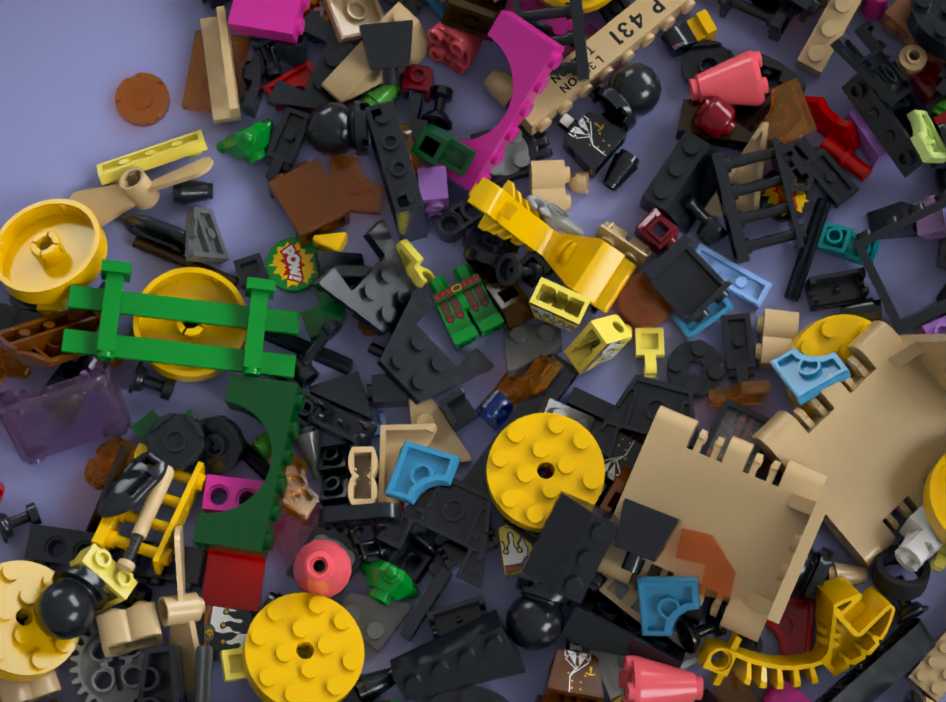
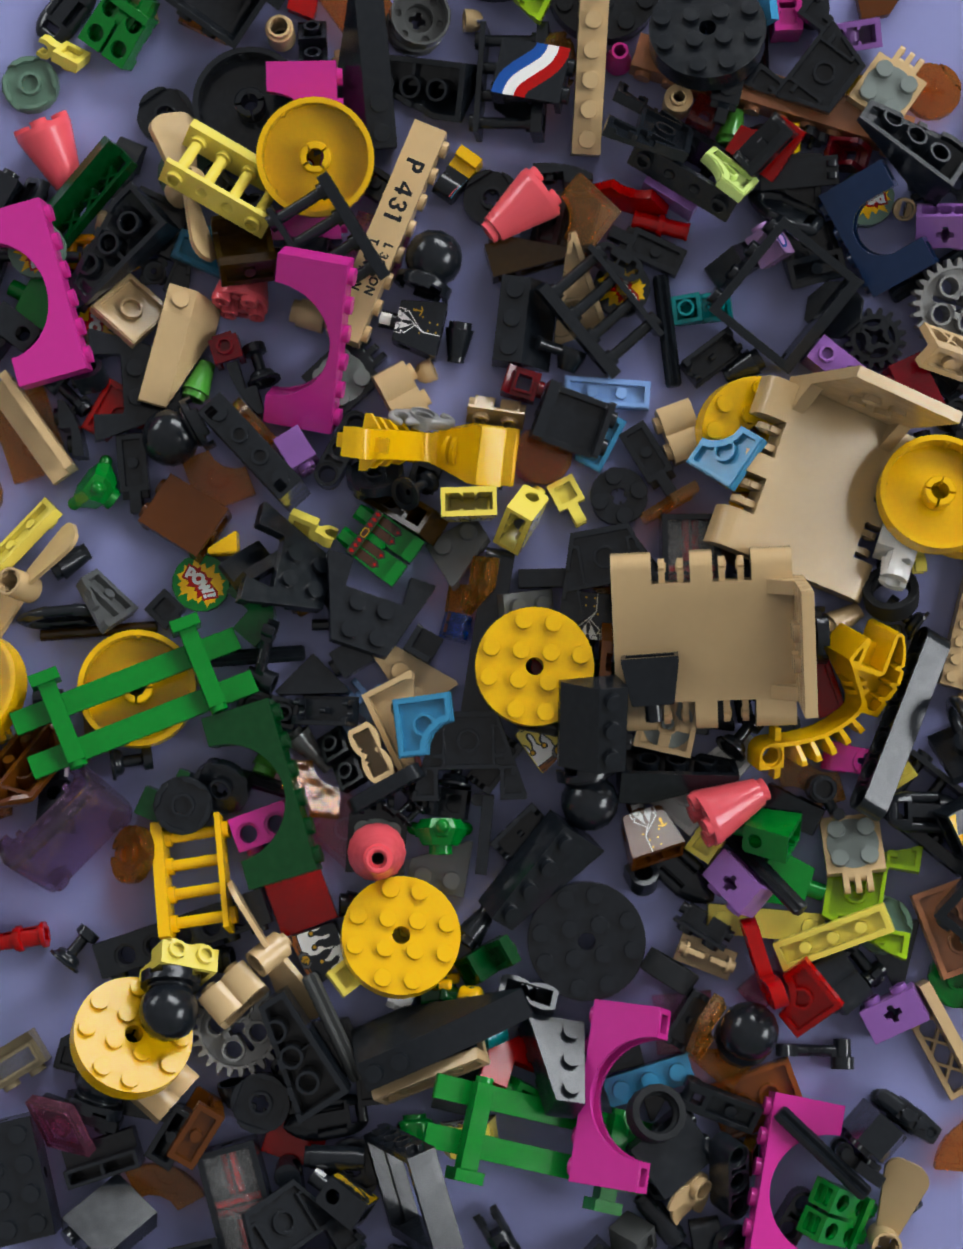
camera: 30 degrees left, 10 degrees up
dark brown bar [86,441,133,533] -> none
black piece [98,451,168,518] -> none
tan piece [116,465,175,573] -> none
black torso [359,20,413,86] -> none
dark green brick [410,124,478,177] -> none
dark azure tile [637,576,701,636] -> none
clear orange tile [676,528,736,602] -> none
dark red head [693,96,736,138] -> none

